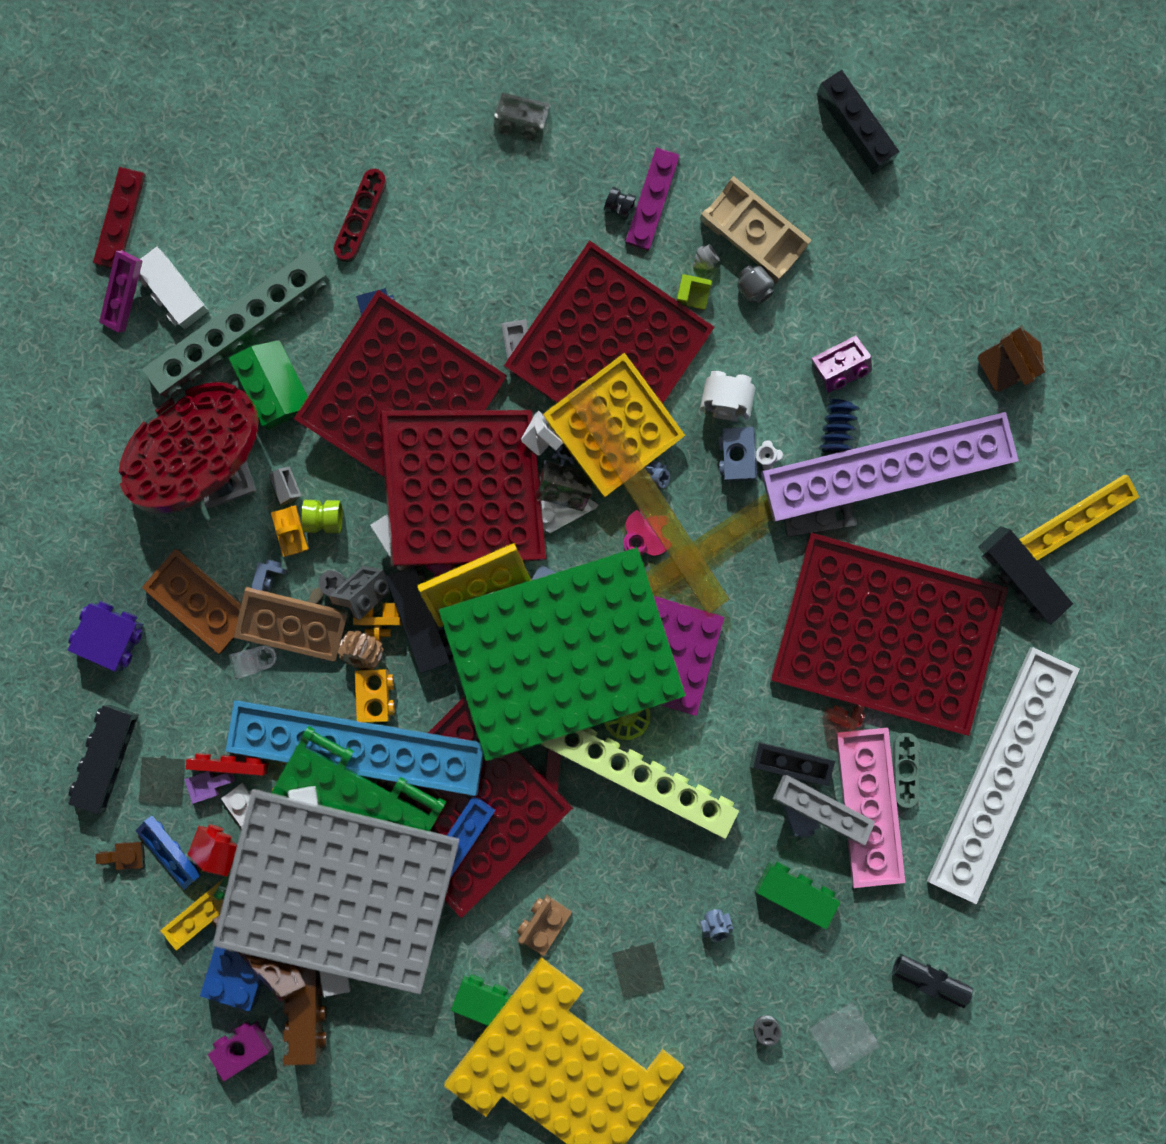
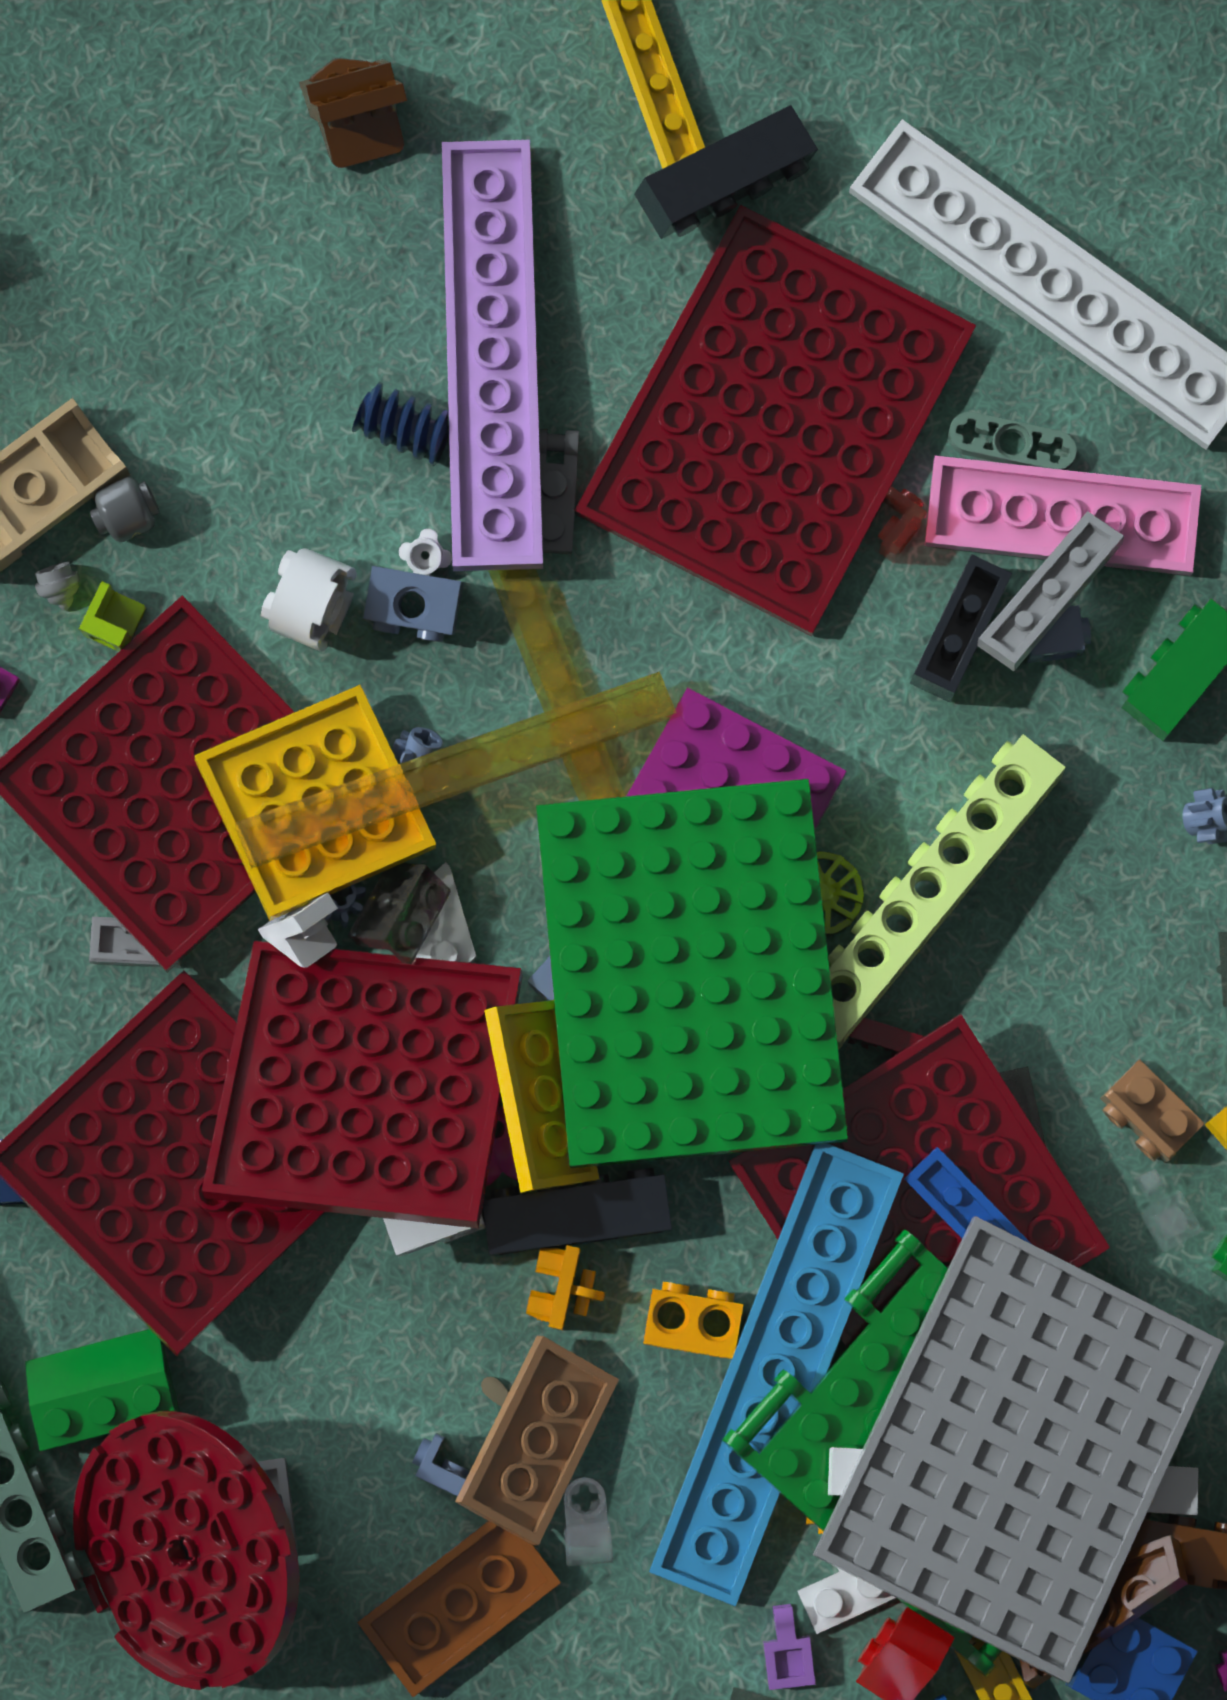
camera: 75 degrees left, 5 degrees down
red plate [185,753,269,775] -> none
light grey piece [269,467,302,505] -> none
light orange hips [271,505,309,557] -> none
lime wheel [301,500,343,533] -> none
flat silver wheel [319,570,346,596] -> none
dark grey bracket [329,566,391,620] -> none
medium nougat gear [338,631,384,670] -> none
dark pink plate [623,510,671,556] -> none
bracket [811,336,872,393] -> none

